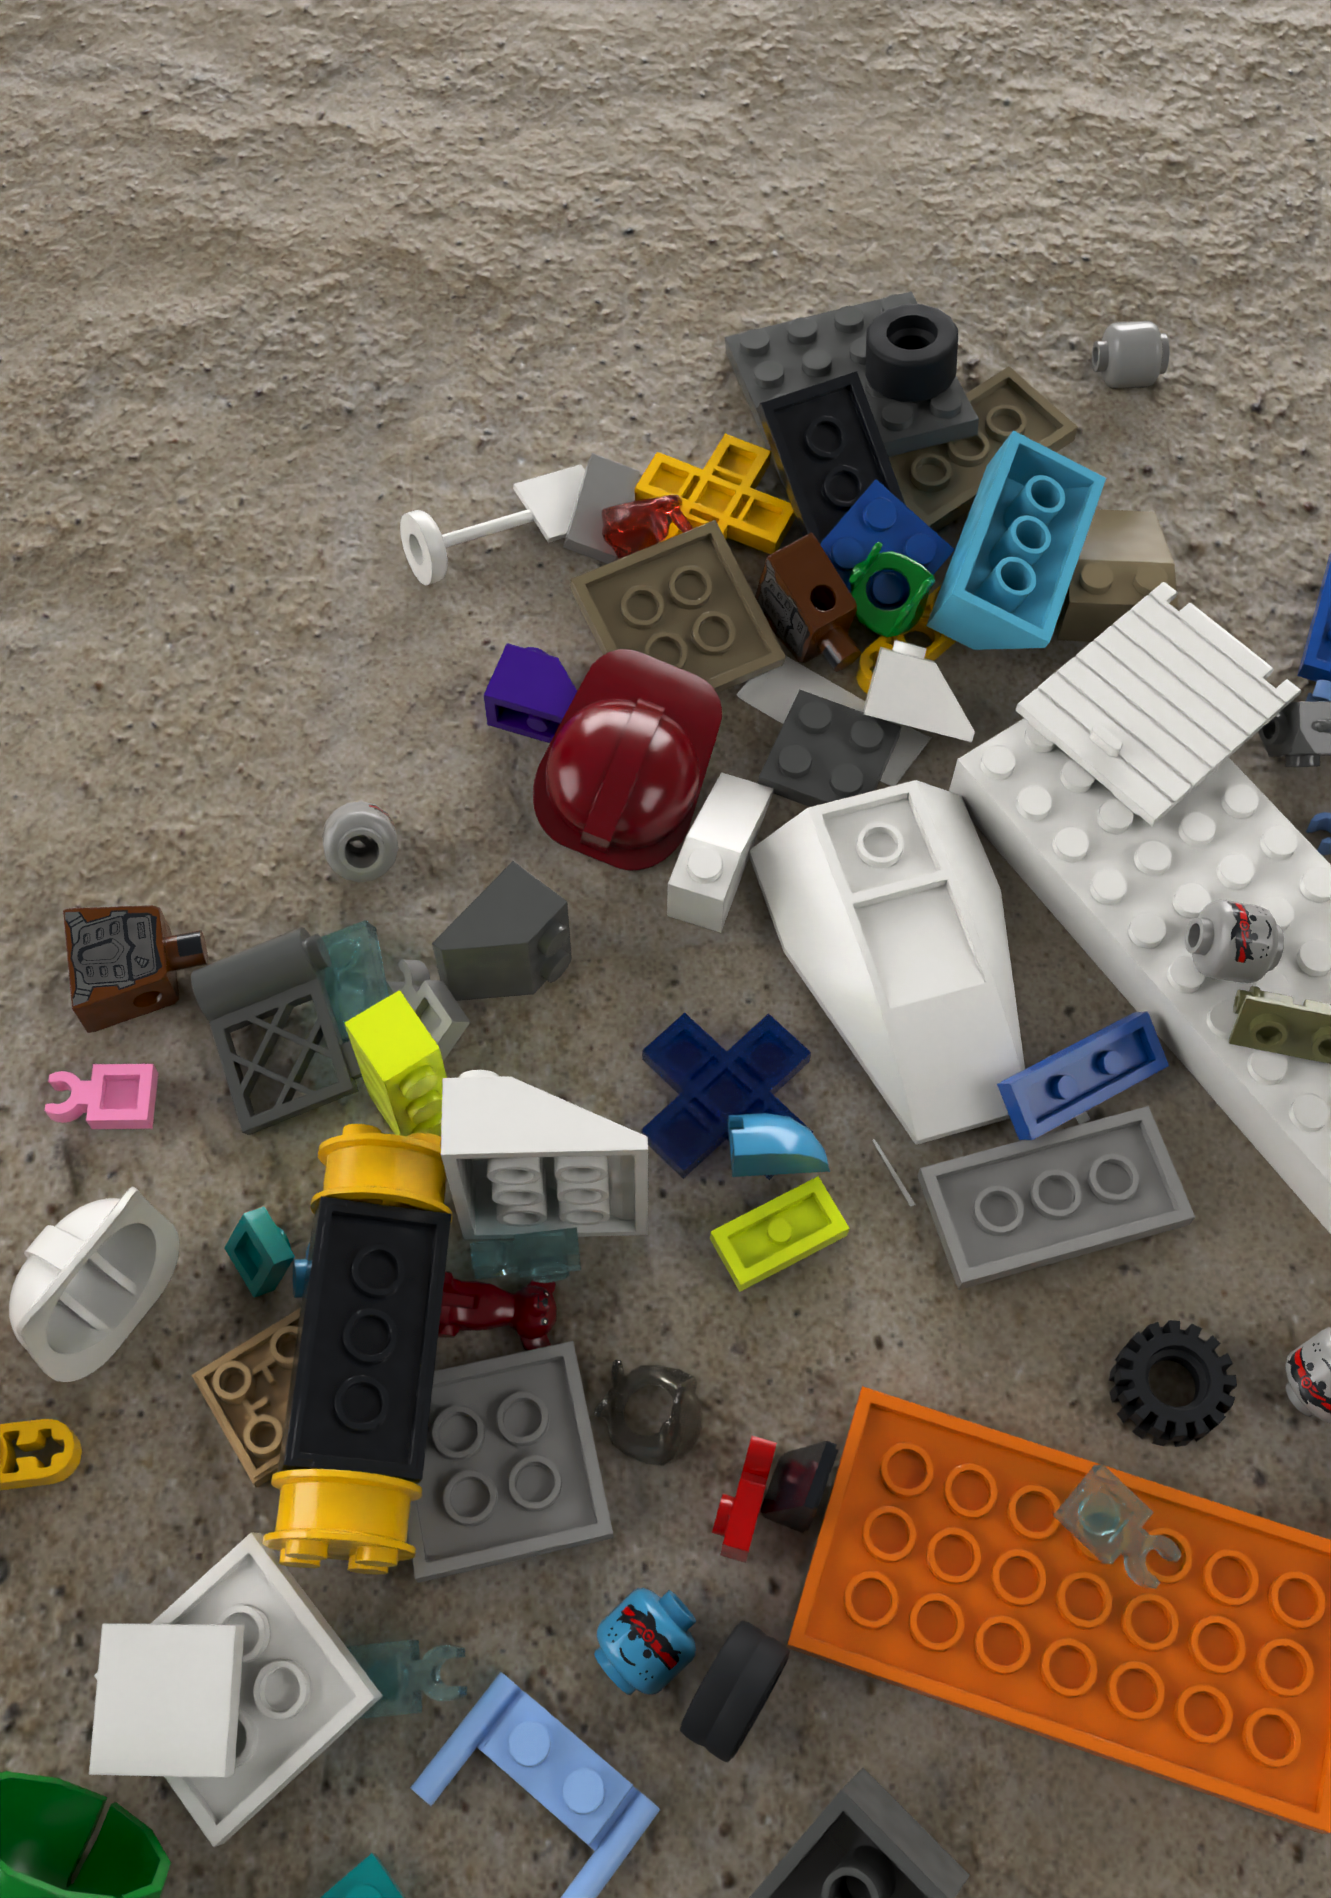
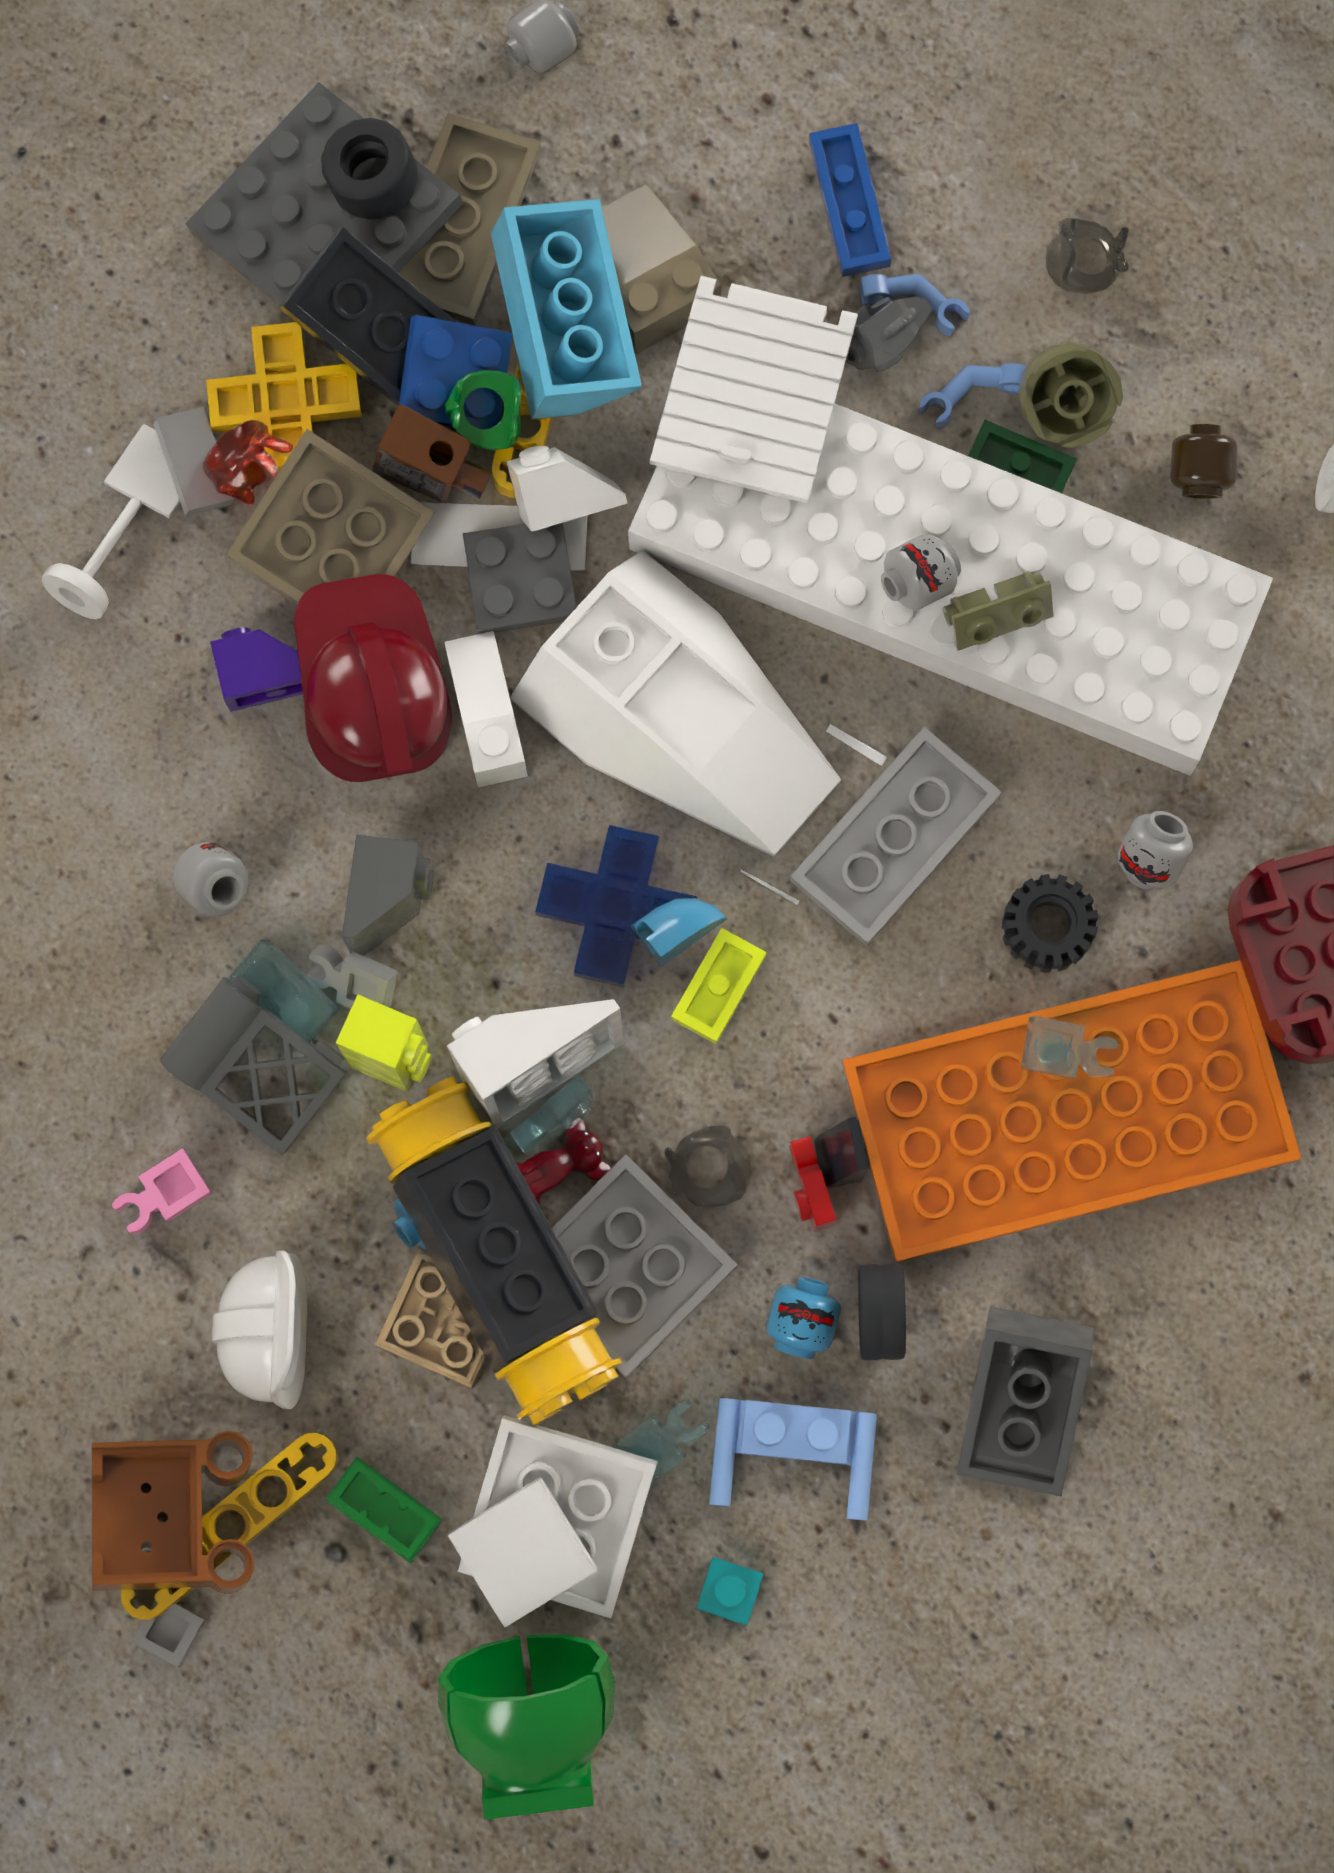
camera: 30 degrees left, 15 degrees up
torso [63,905,208,1033] -> none
teal plate [224,1206,295,1298] -> none
blue plate [997,1011,1169,1140] -> none
none -> green plate [325,1456,443,1563]

